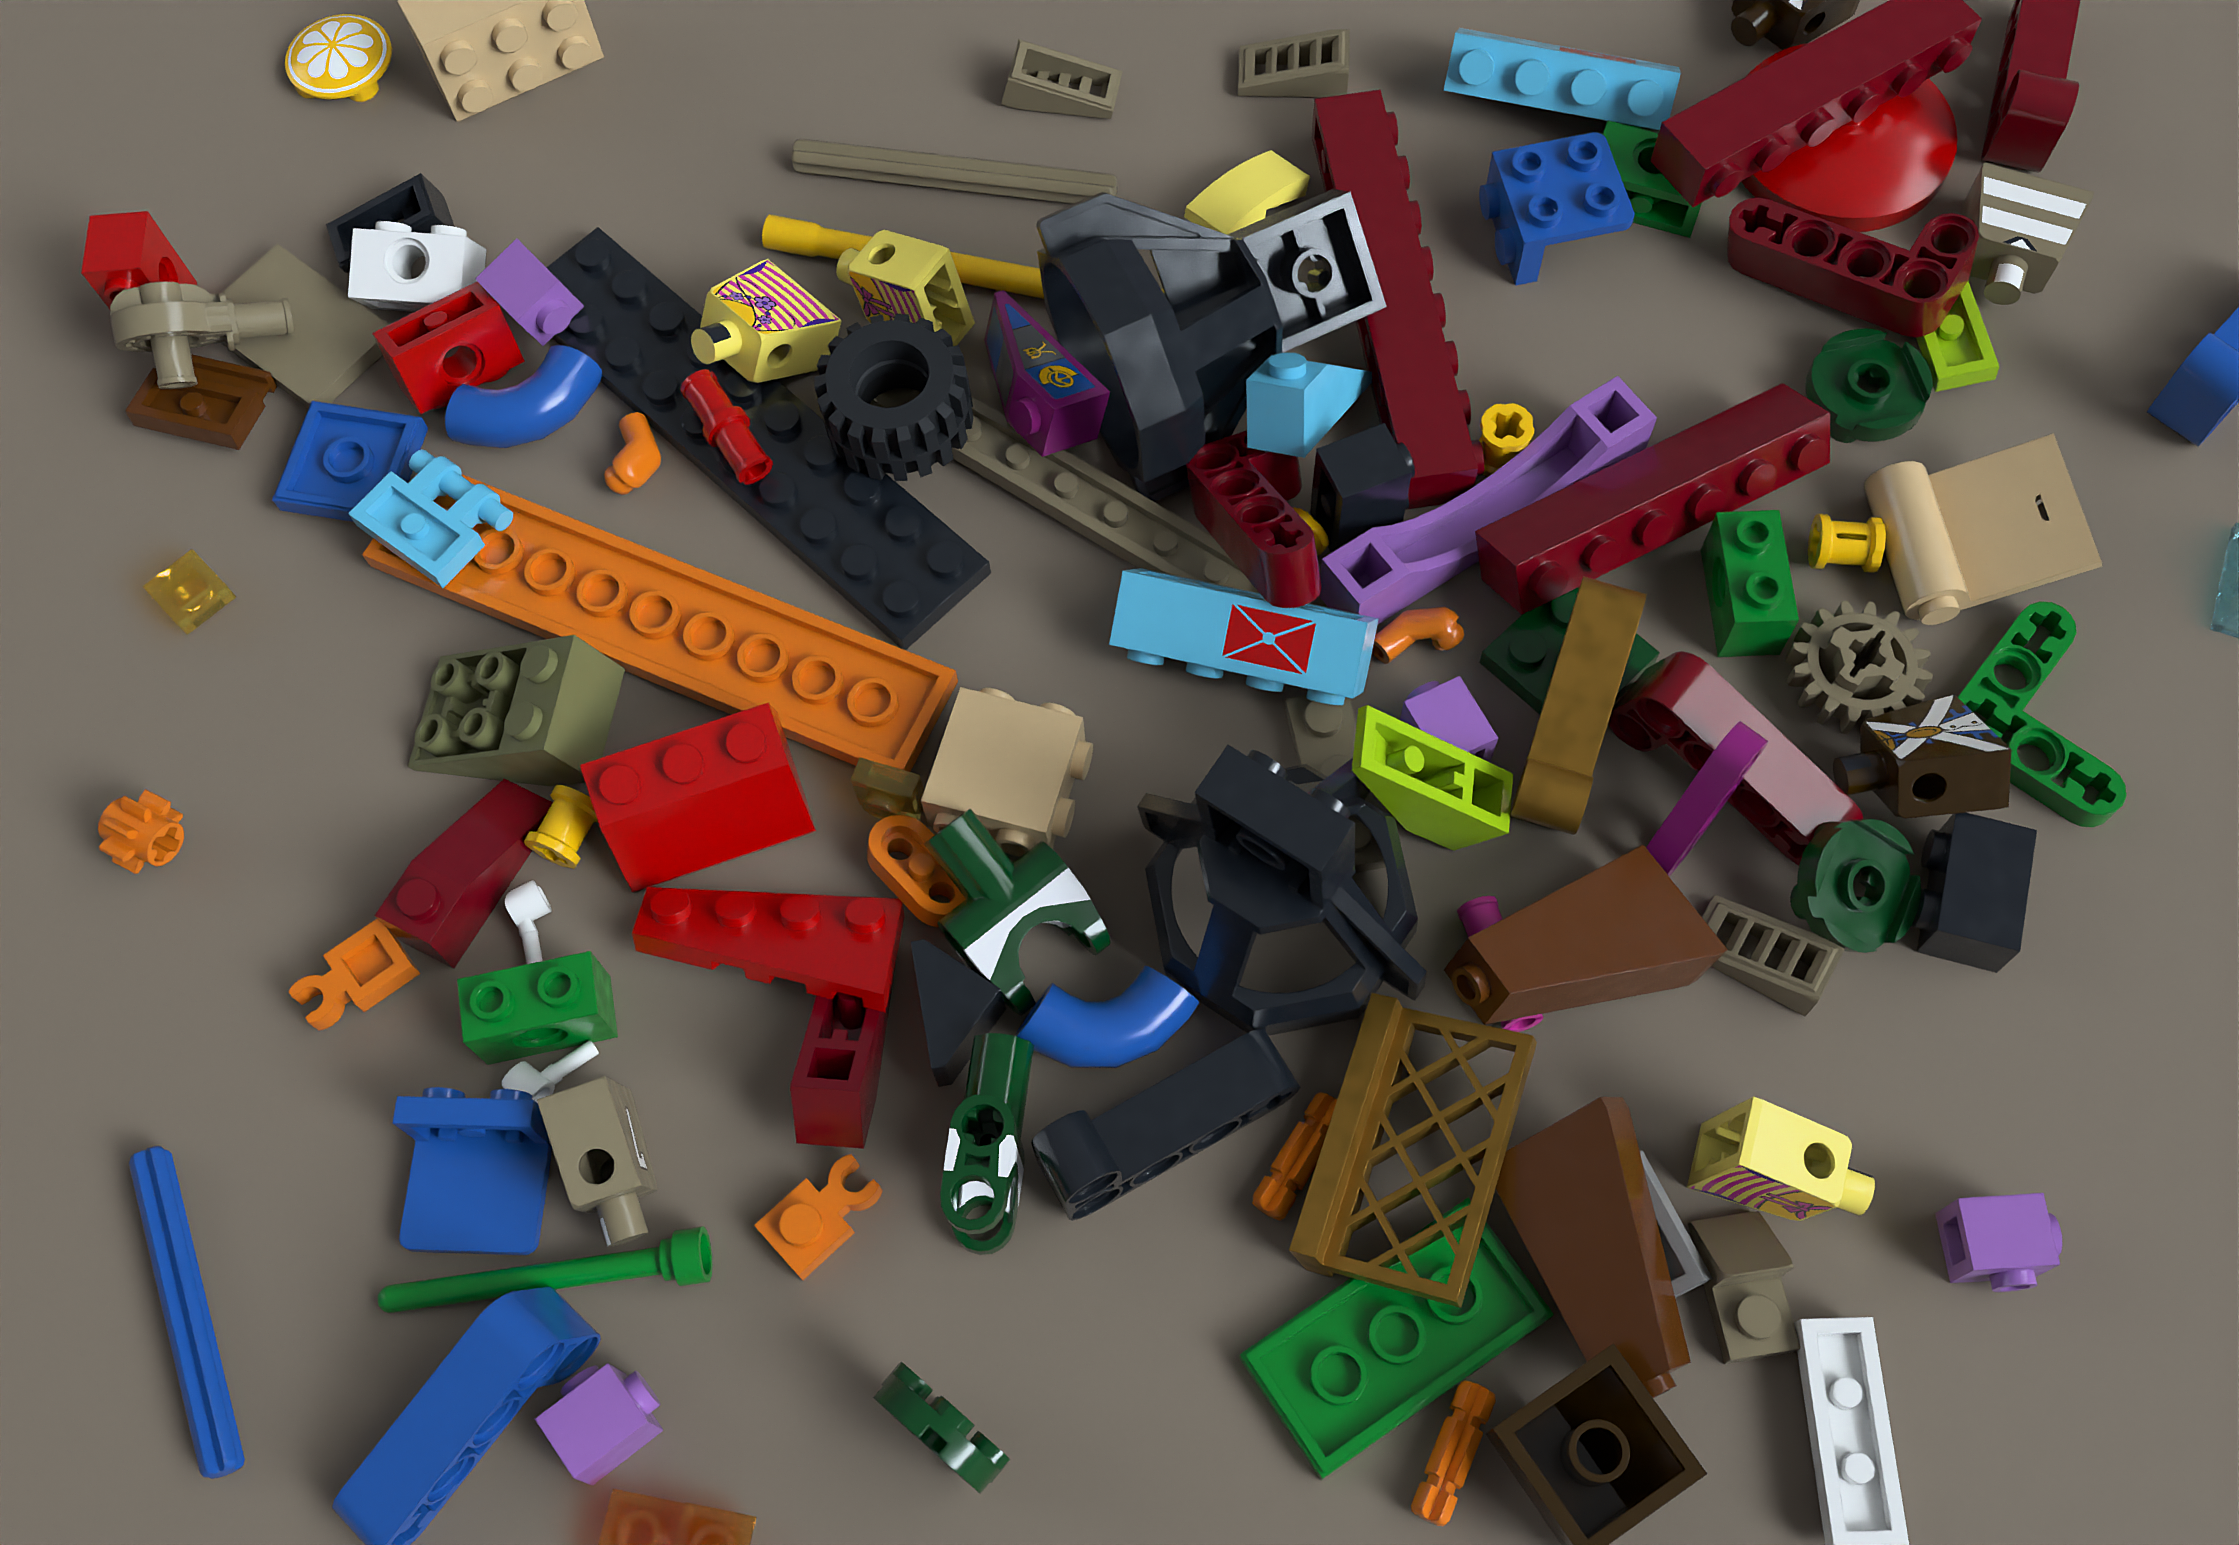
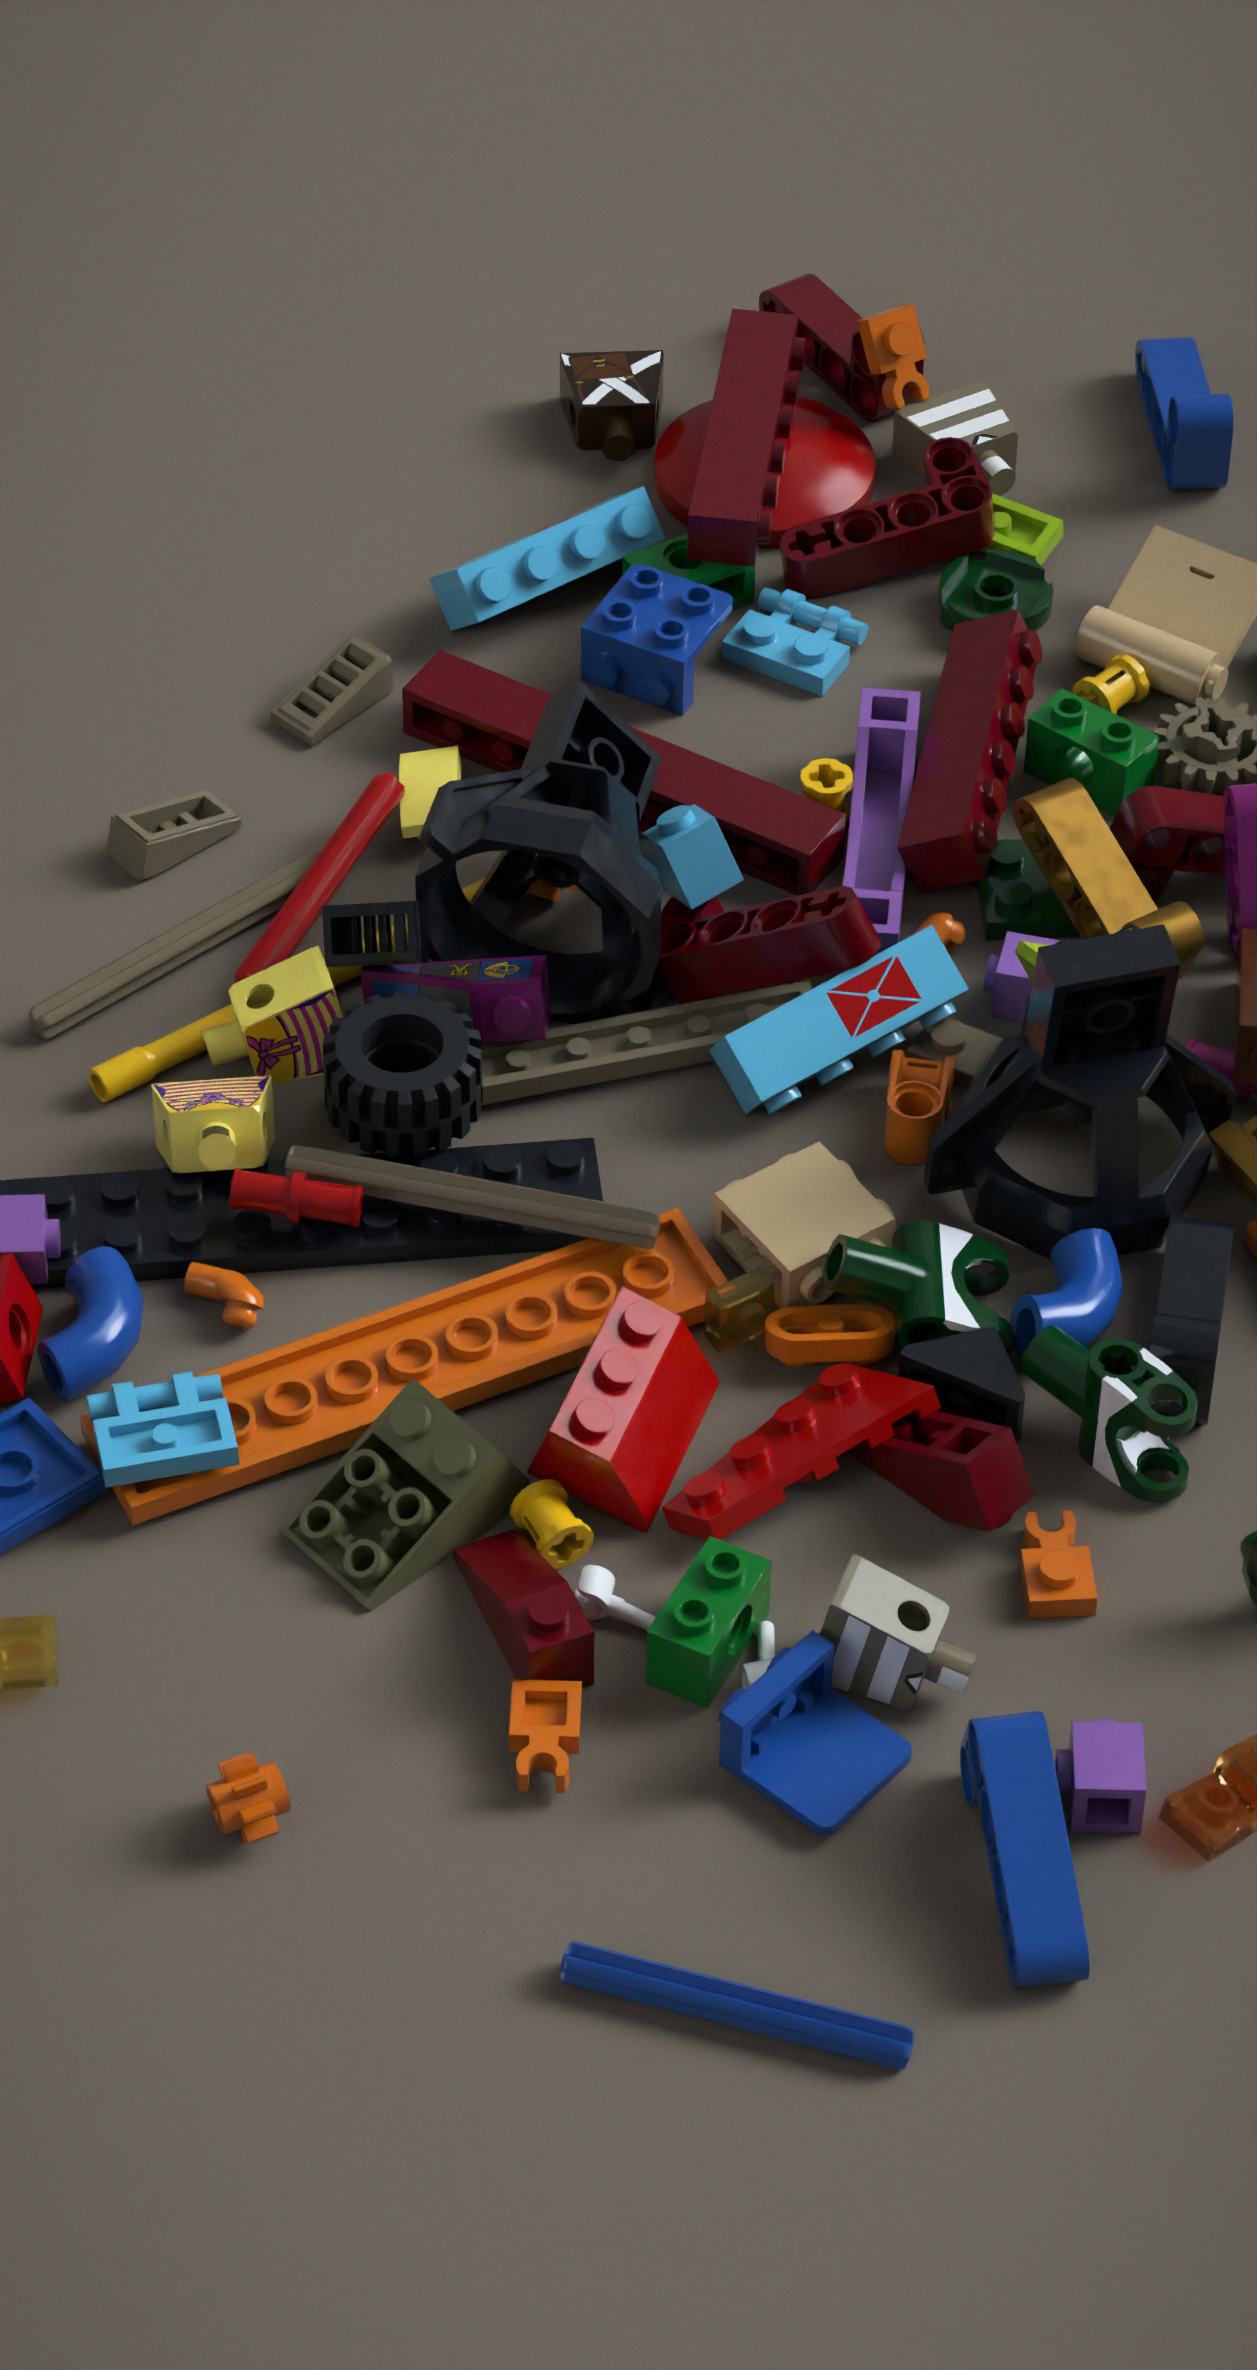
camera: 55 degrees left, 20 degrees down
green piece [377,1226,713,1313] -> none
black brick [1310,423,1415,553] -> none
none -> red axle [235,772,405,983]
none -> dark tan axle [285,1144,660,1249]
none -> black slope [322,900,429,967]
none -> medium azure plate [721,587,869,696]
none -> orange plate [857,304,929,409]
none -> orange piece [884,1049,956,1165]

